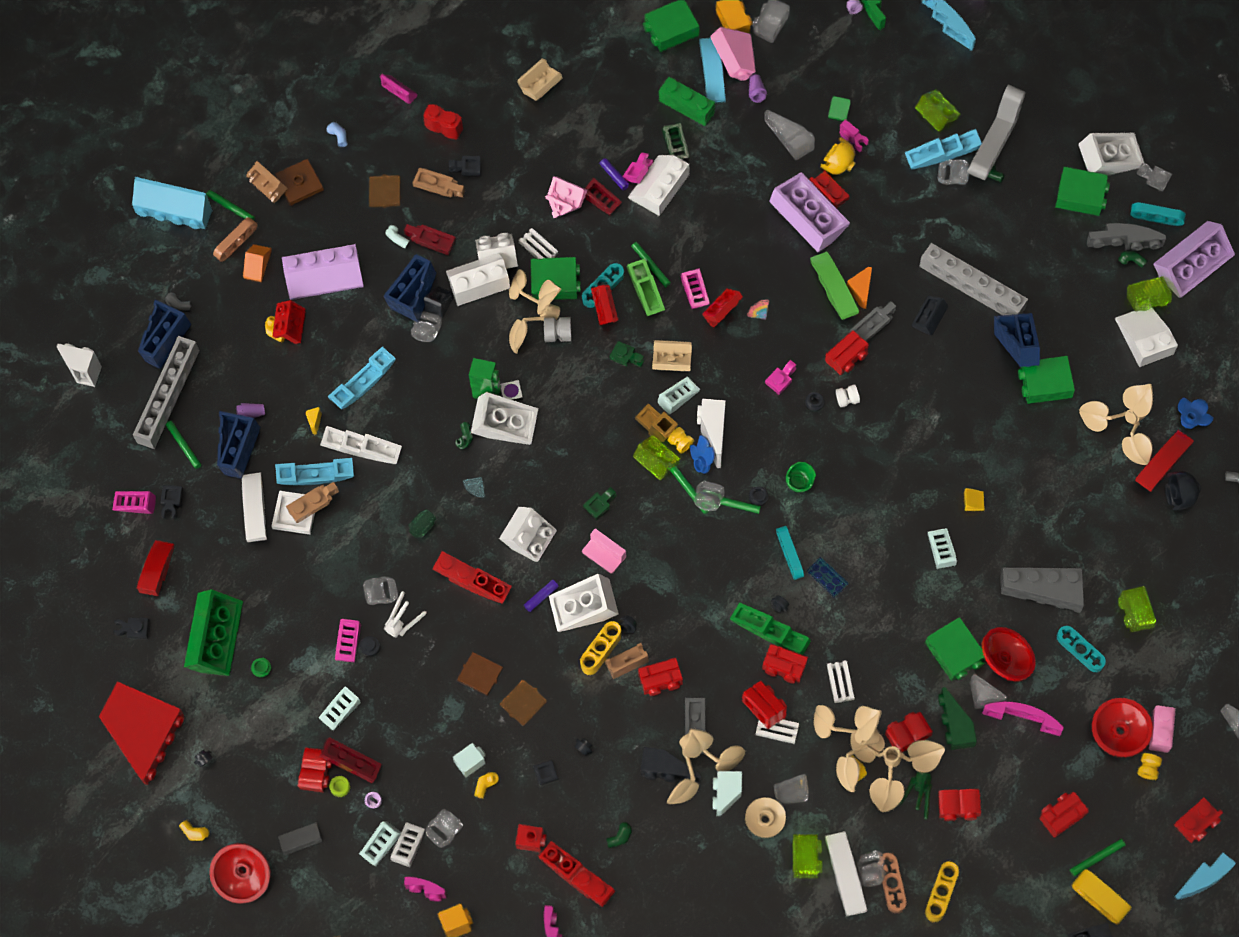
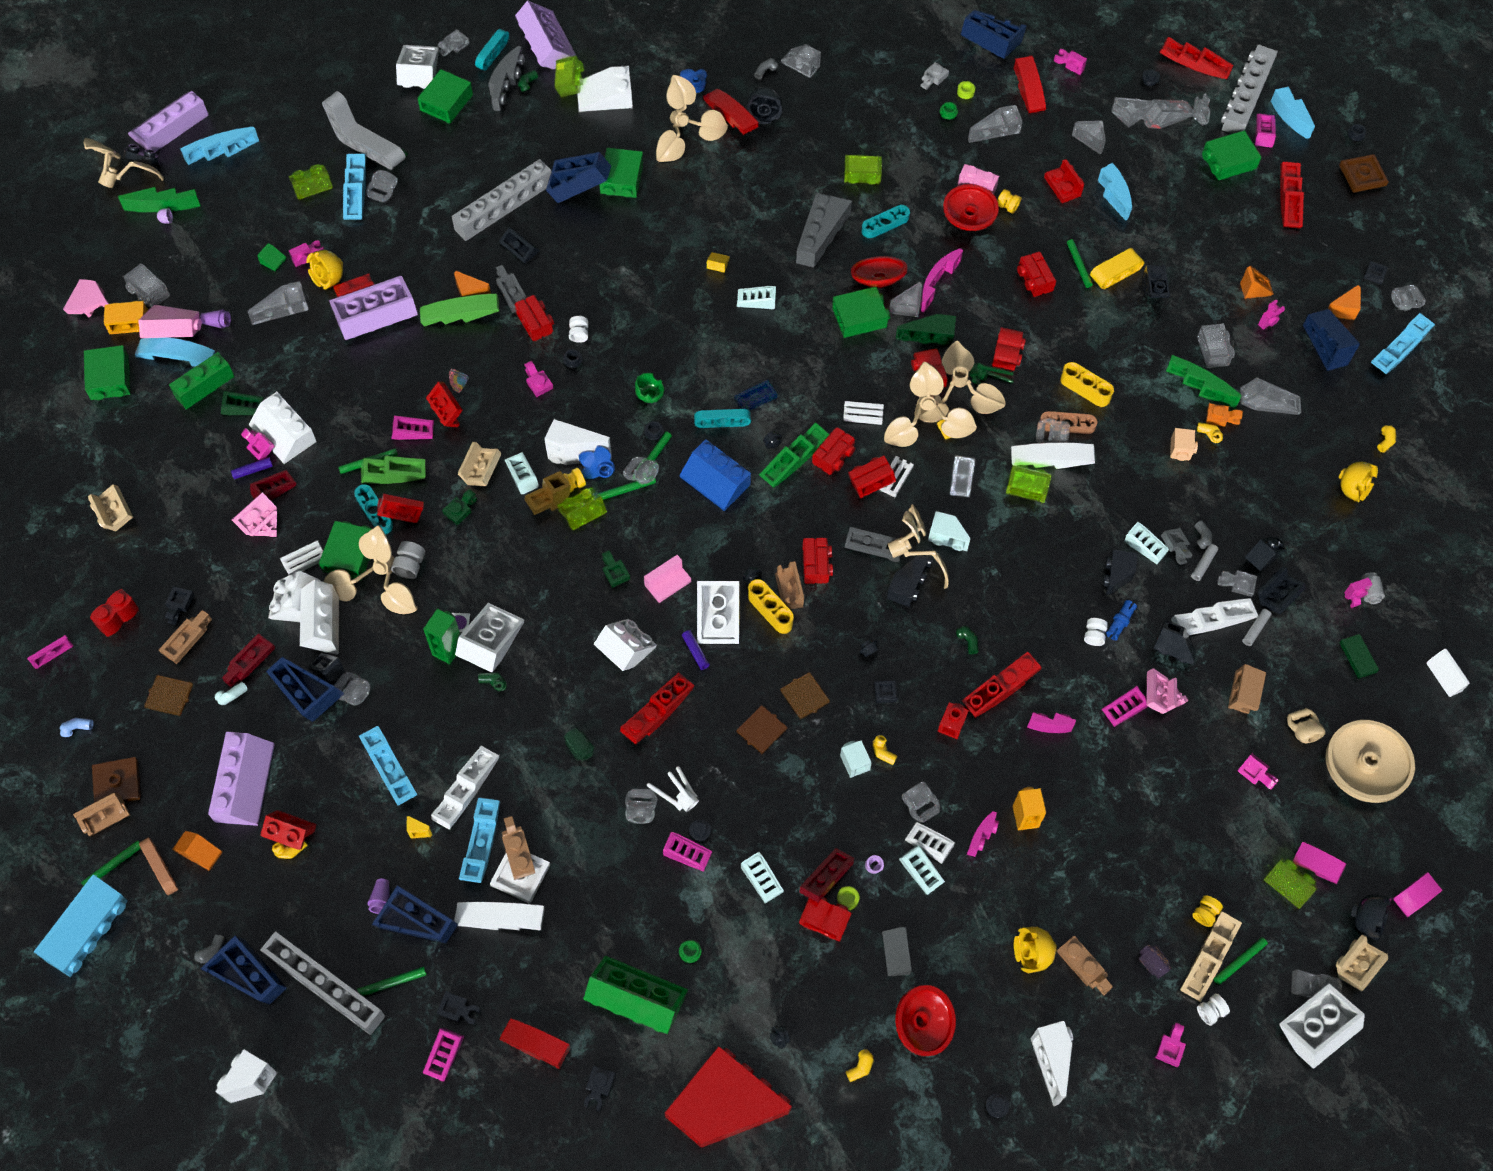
camera: 80 degrees left, 5 degrees down
clear light blue tile [463,477,485,497] -> none
tan dish [745,798,786,838] -> none
none -> blue slope [680,439,751,511]

